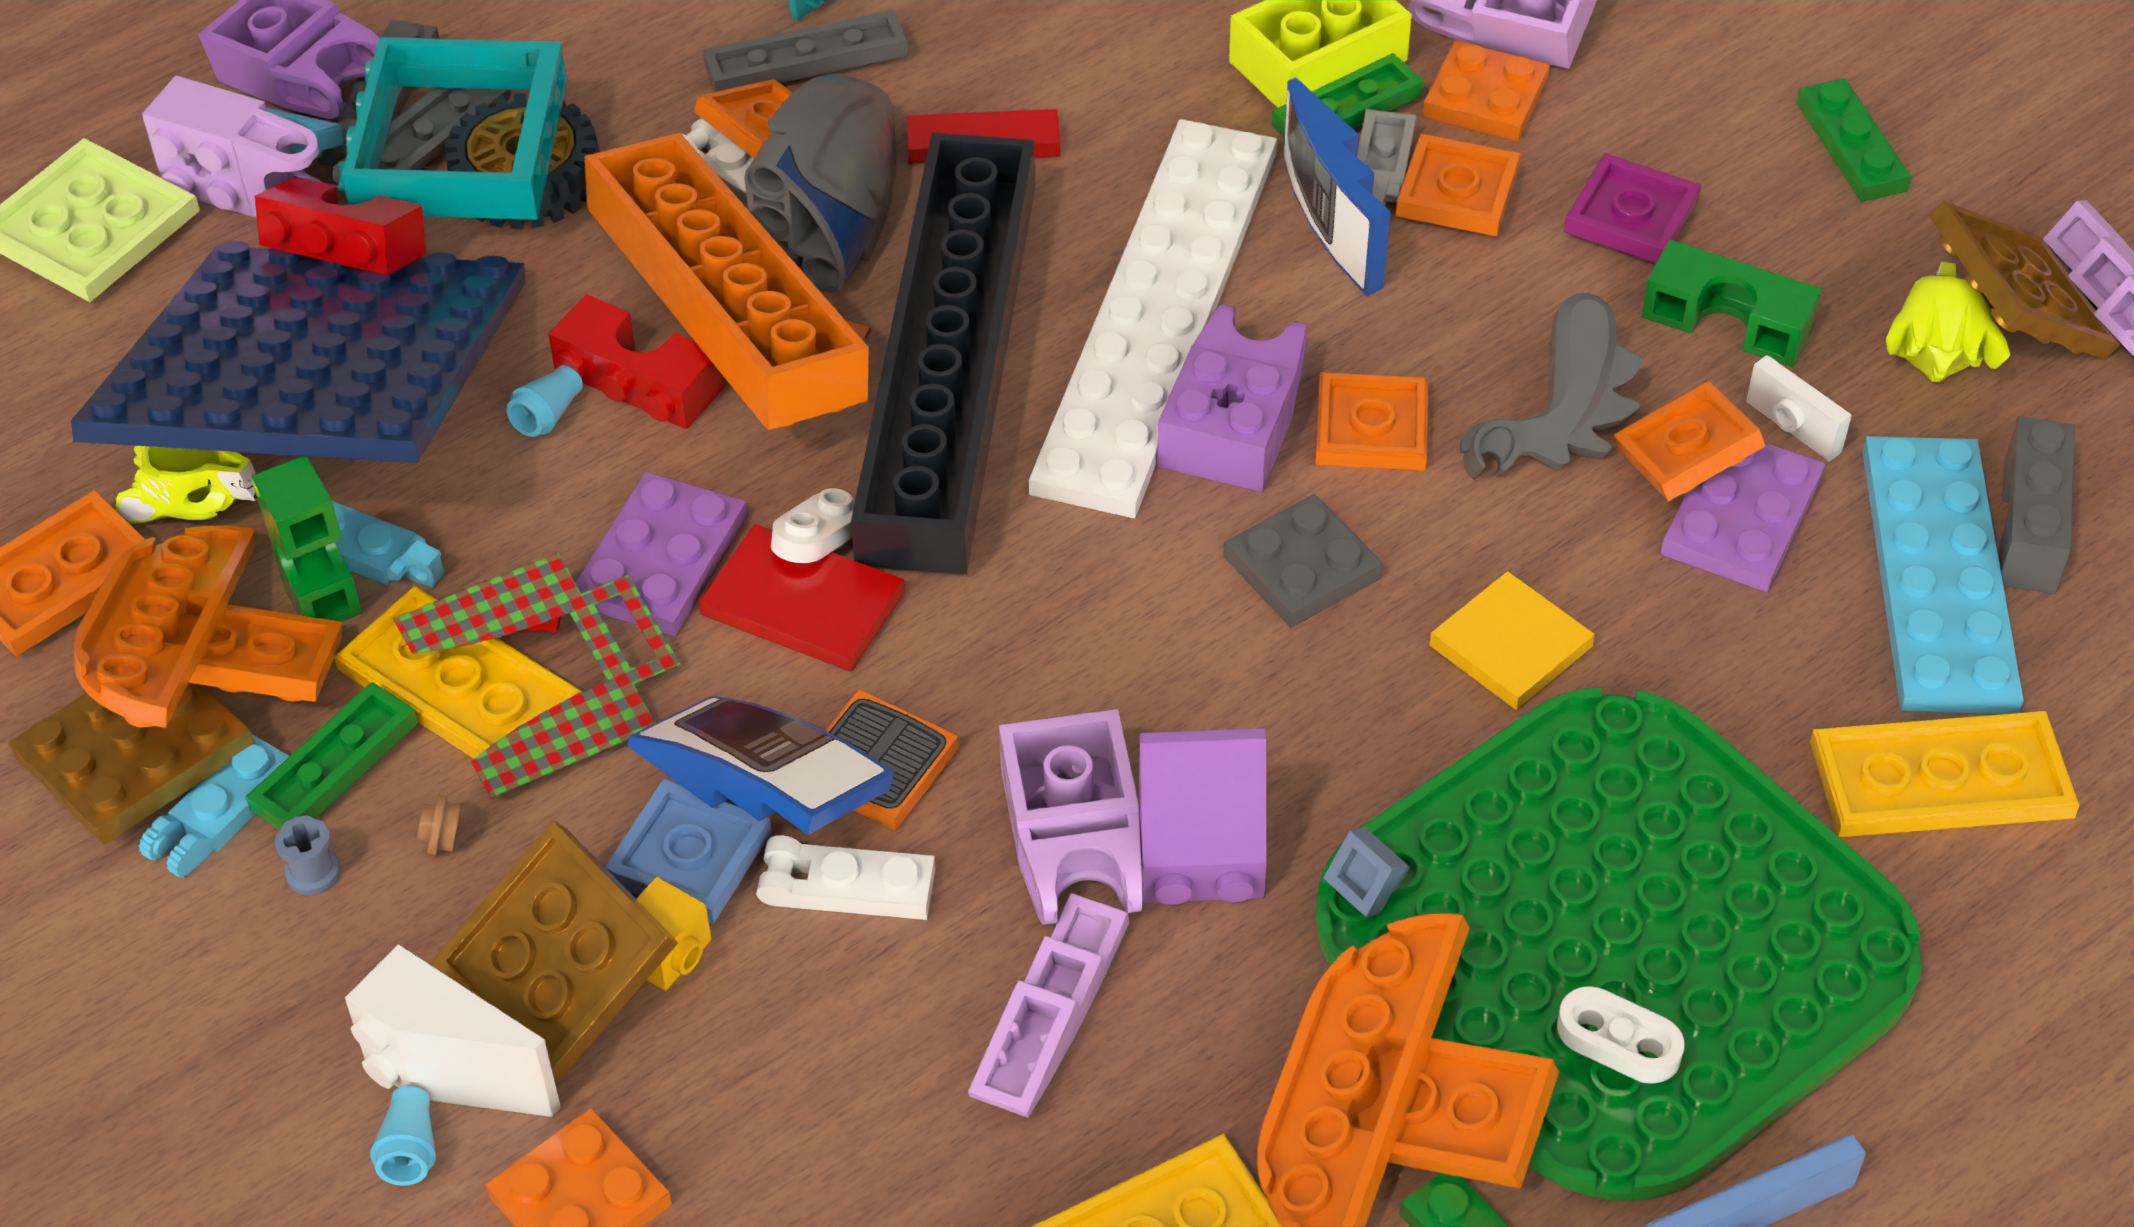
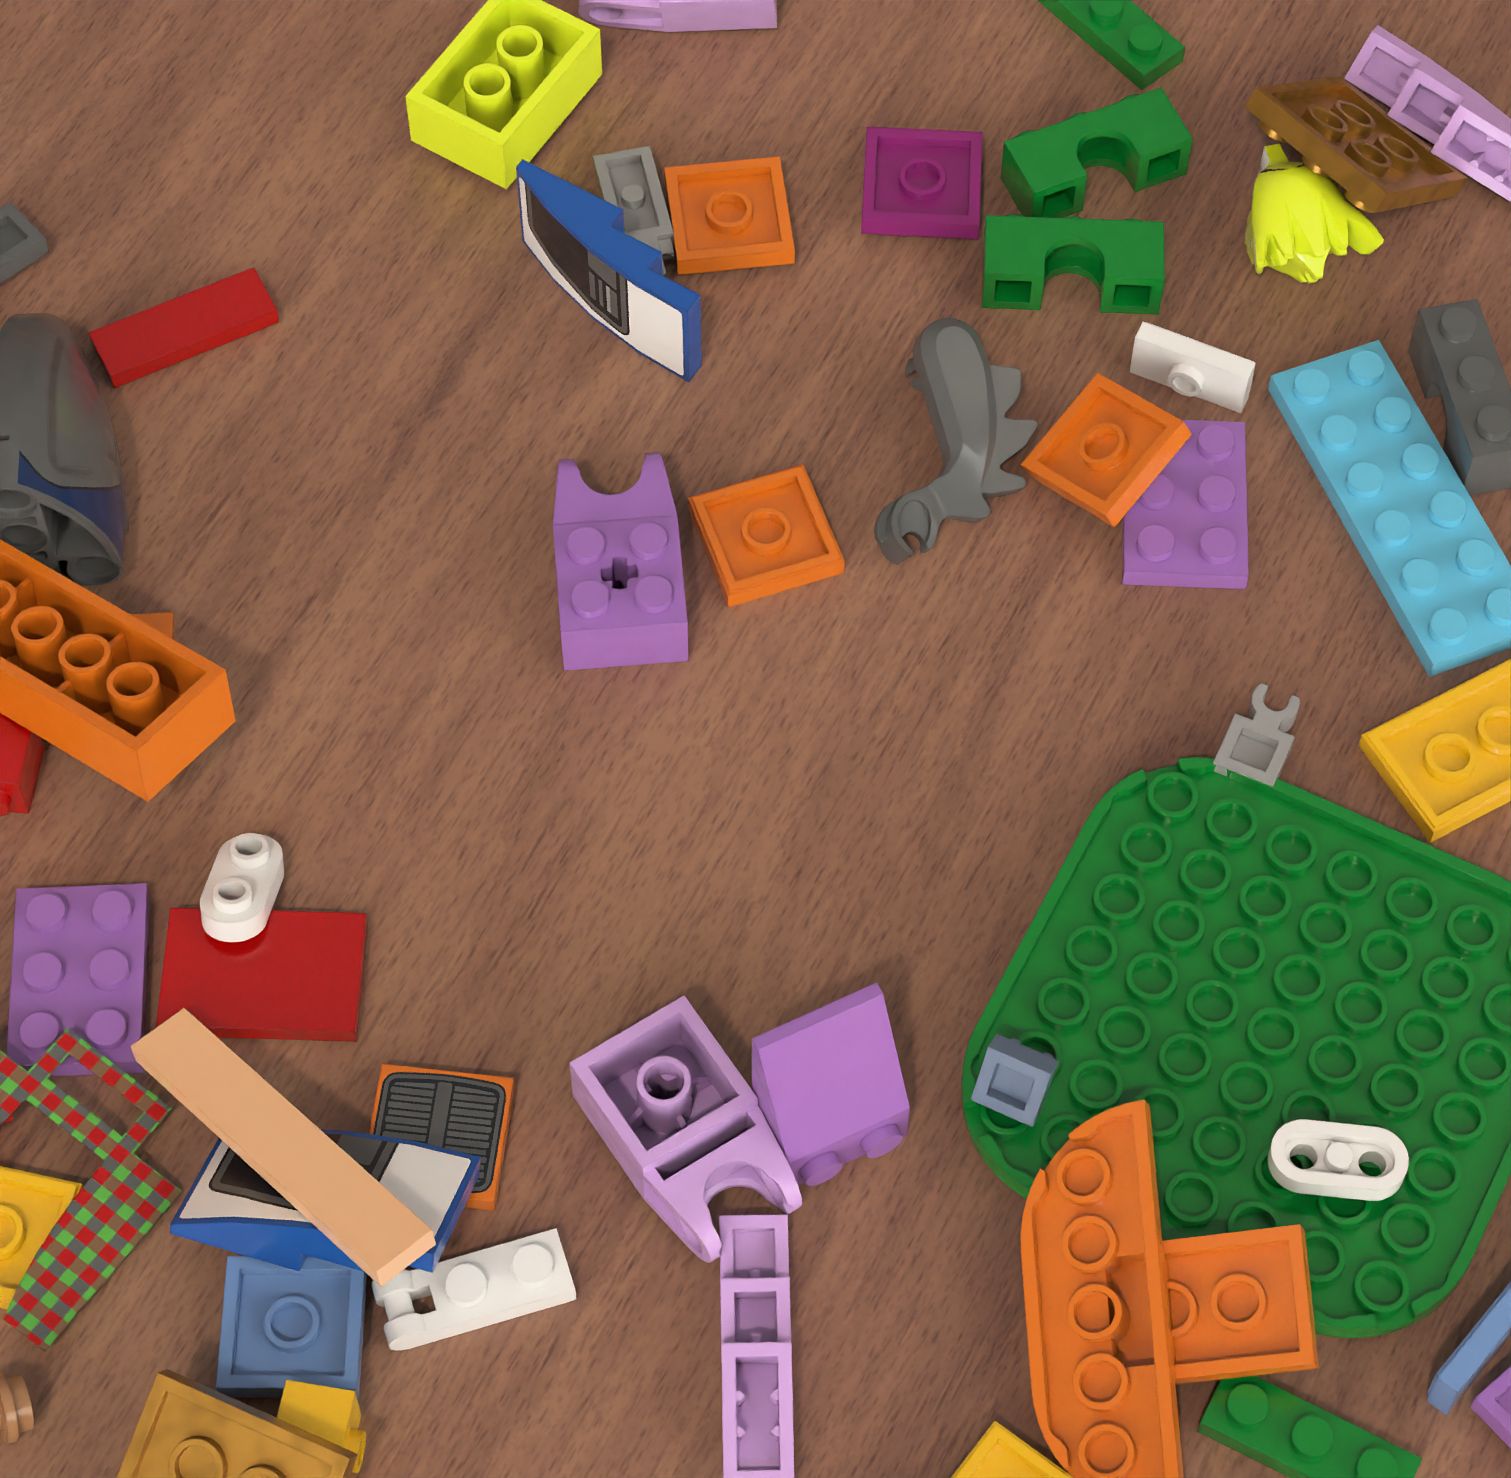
camera: 25 degrees left, 10 degrees up
black brick [851,133,1036,575] -> none
white plate [1029,119,1277,518] -> none
dark grey plate [1223,494,1383,628] -> none
green plate [1272,53,1424,137] -> none
orange plate [1422,40,1550,142] -> none
yellow tile [1429,571,1595,711] -> none
none -> light nougat tile [131,1008,436,1286]
none -> green arch [1000,87,1193,218]
none -> light grey plate [1213,683,1300,787]

